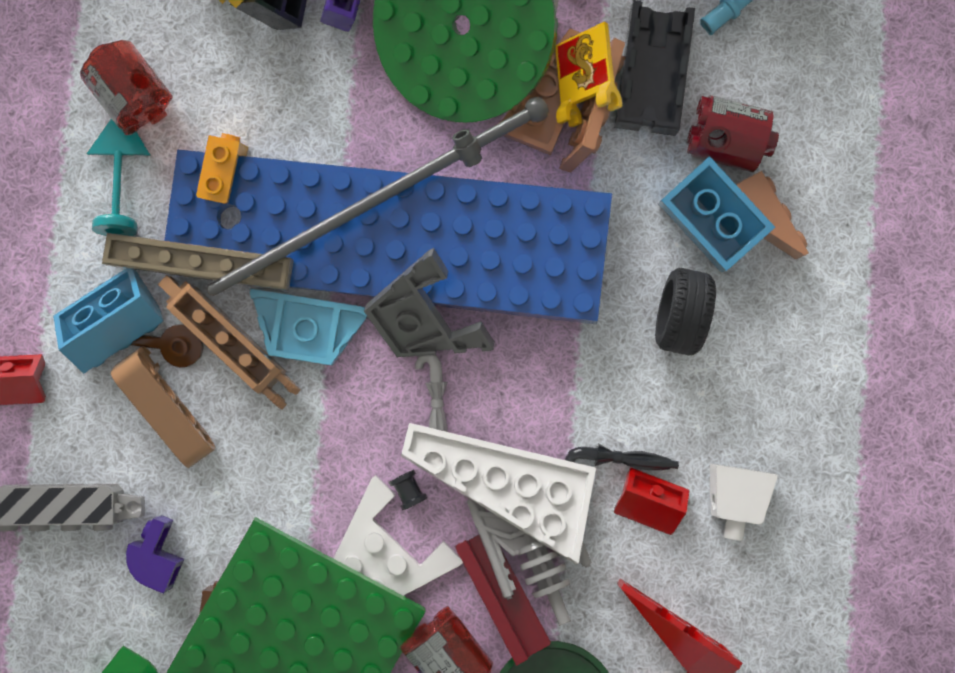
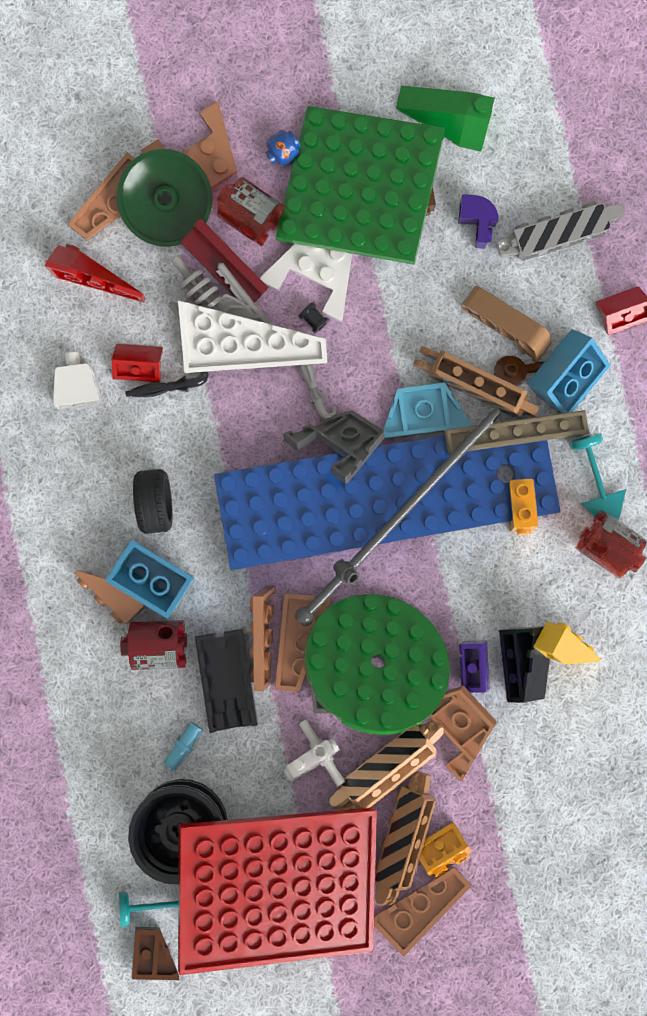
camera: 155 degrees right, 0 degrees up
yellow flag [555,22,622,128] -> none

